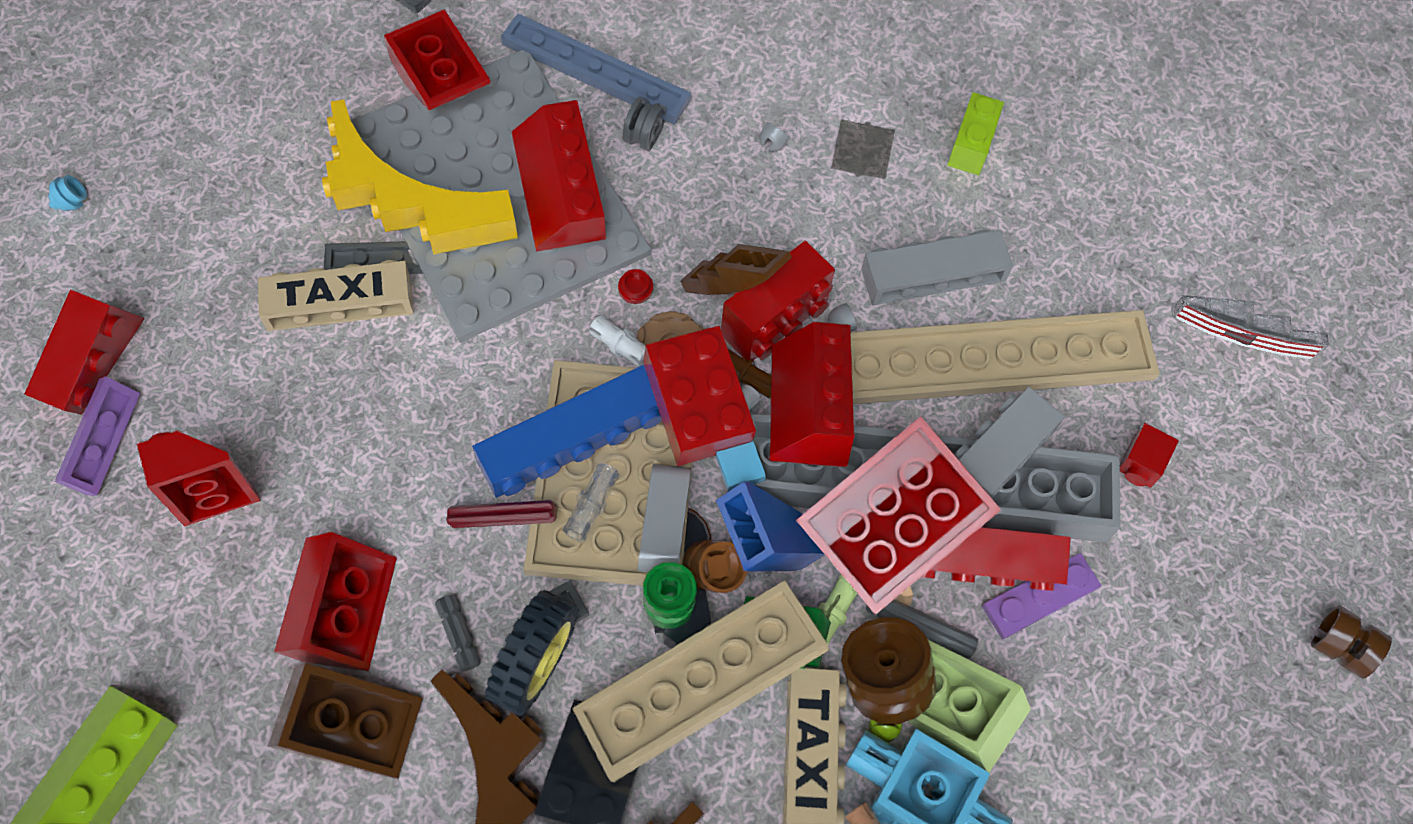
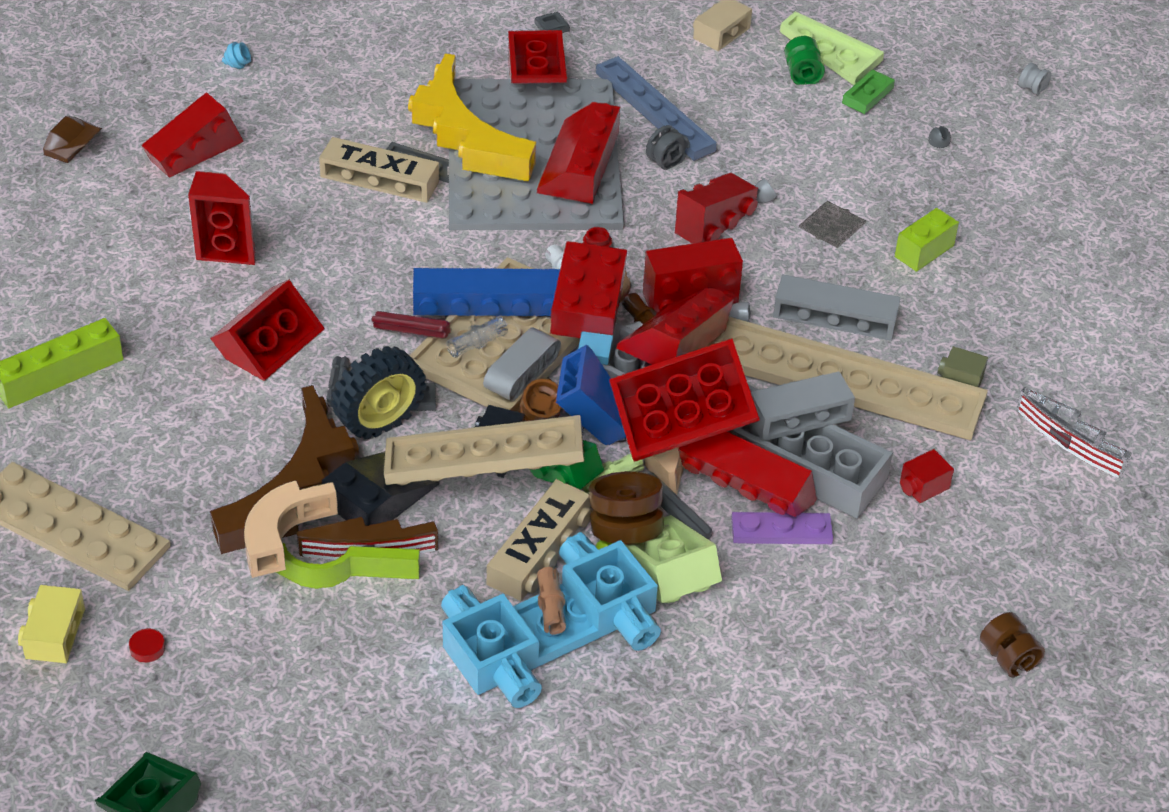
camera: 30 degrees right, 20 degrees down
medium lavender plate [54,376,140,496] -> none
reddish brown slope [267,663,423,779] -> none
green wheel [643,562,696,629] -> none
reddish brown slope [680,244,792,295] -> none
none -> red wedge [675,172,758,244]
none -> olive brick [937,346,988,387]

